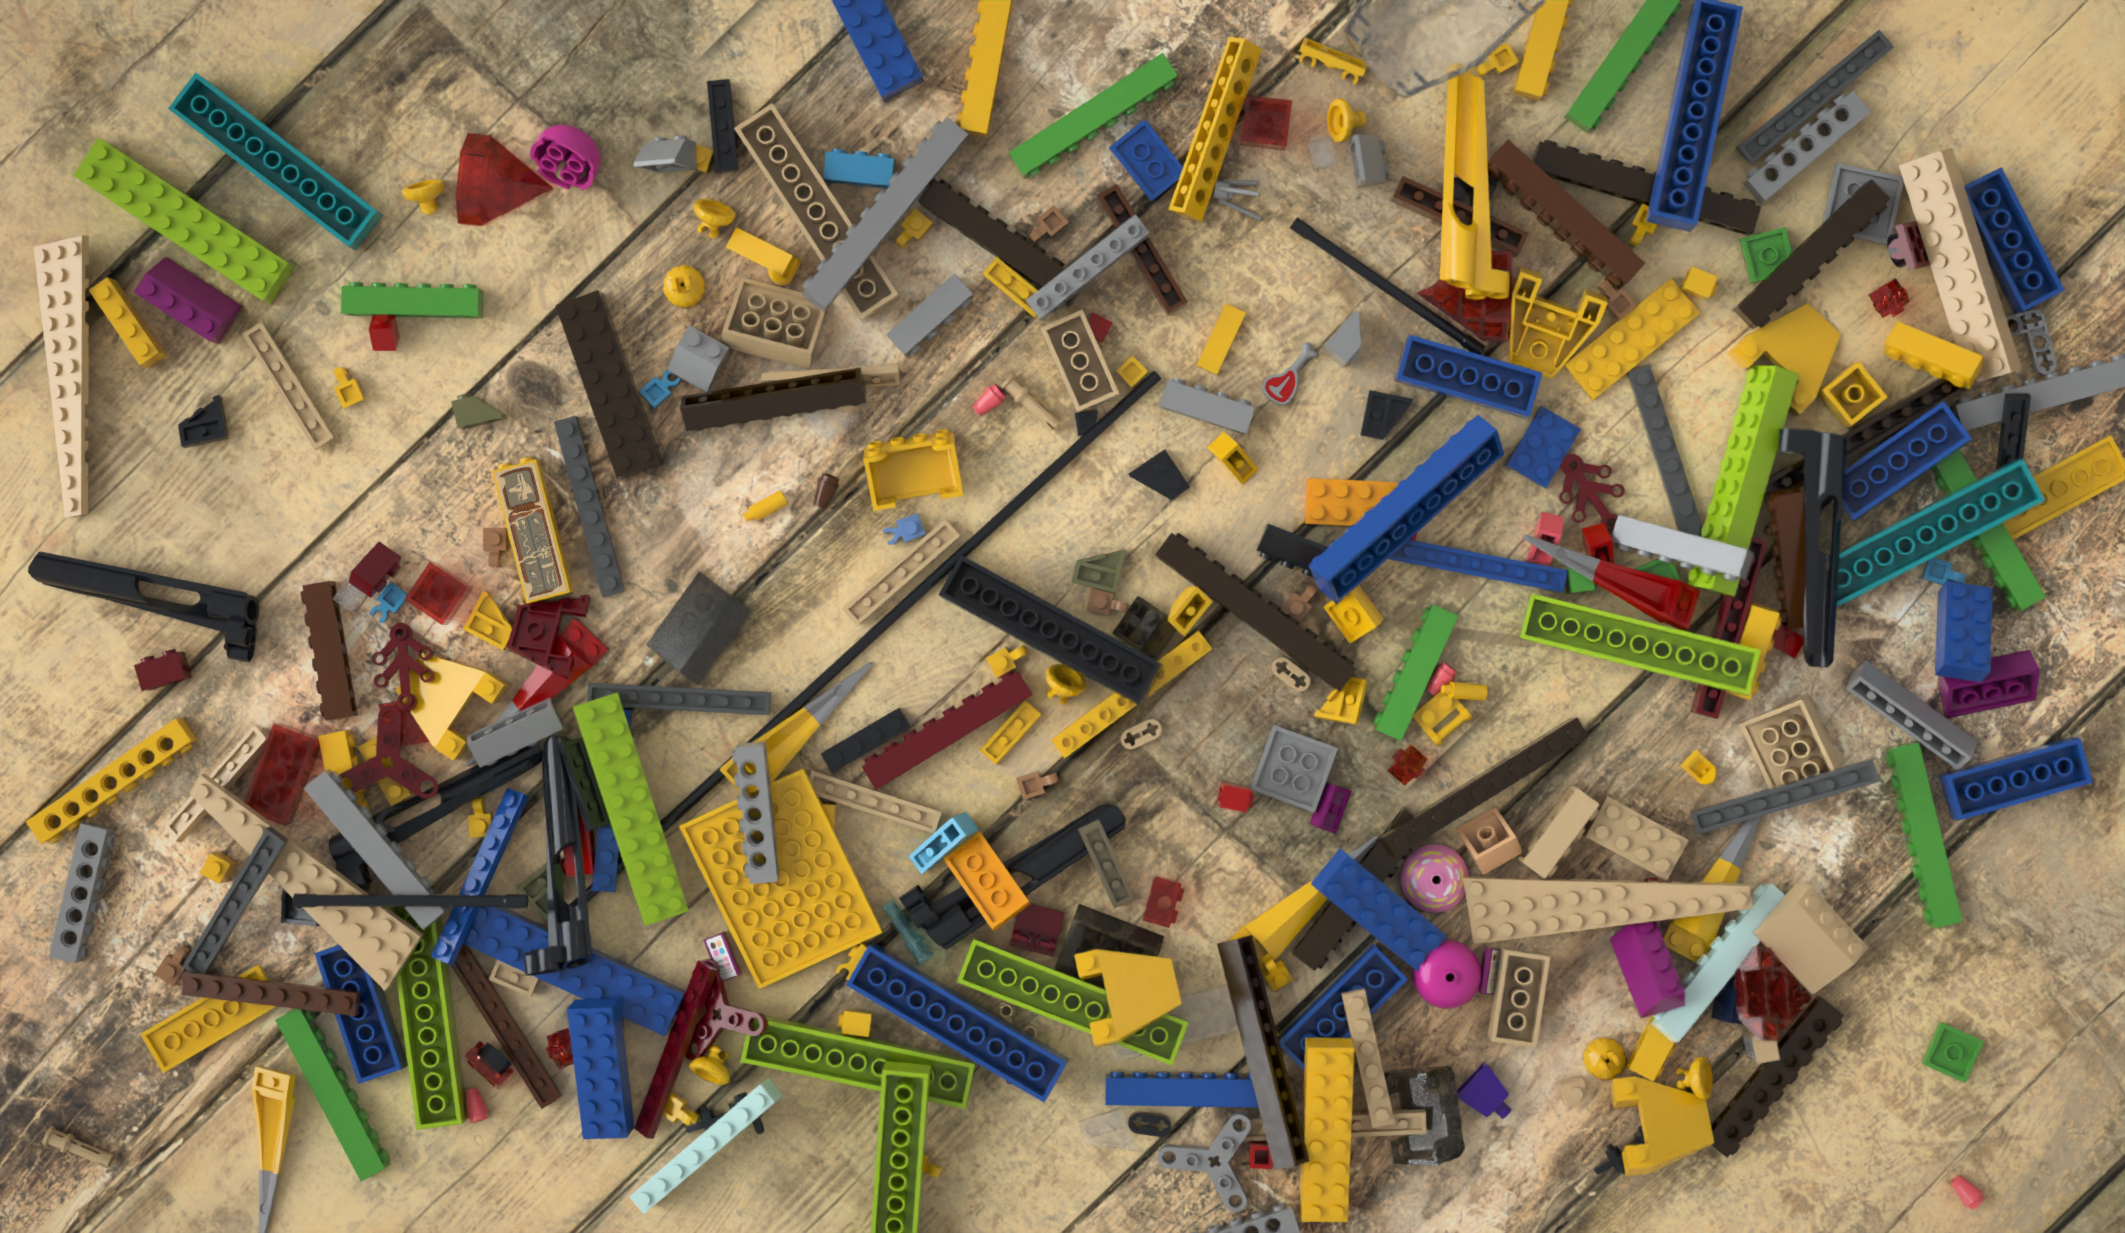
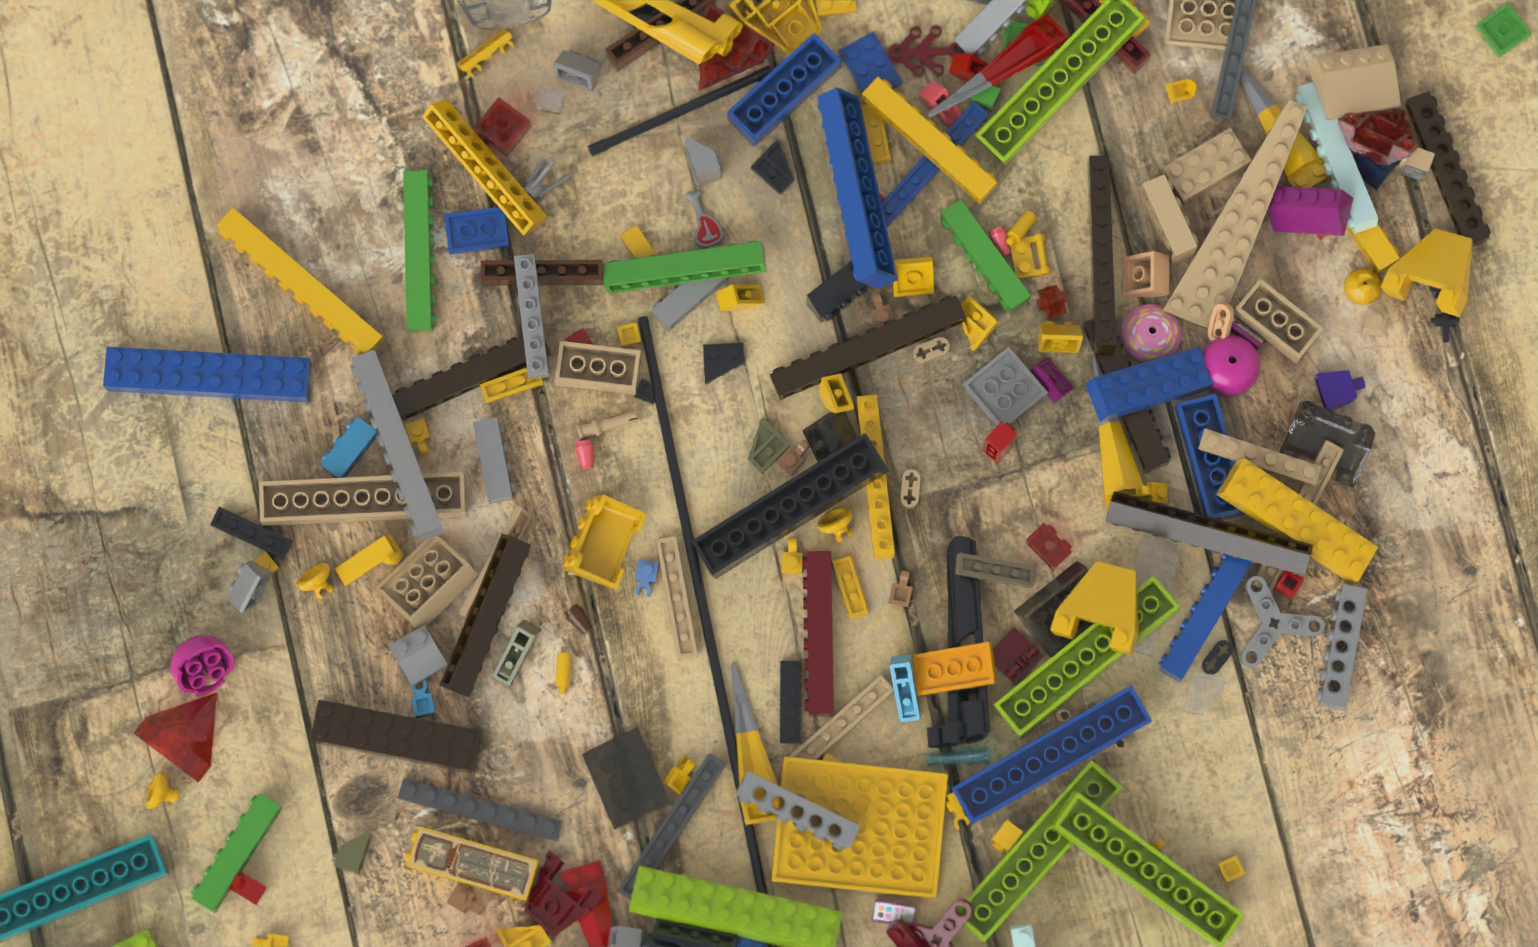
camera: 55 degrees left, 10 degrees down
yellow hair [663,265,705,308] -> none
medium nougat plate [1028,205,1069,244] -> none
light orange plate [1304,478,1399,526] -> none
yellow hair [1326,98,1367,142] -> none
yellow hair [1676,1056,1713,1100] -> none
none -> olive slope [492,619,542,687]
none -> bright green brick [603,241,767,294]
none -> yellow plate [663,755,696,795]
none -> yellow brick [861,77,997,204]
none -> yellow tile [861,104,891,164]
none -> yellow slope [1038,321,1083,353]
none -> light nougat plate [1208,303,1234,341]

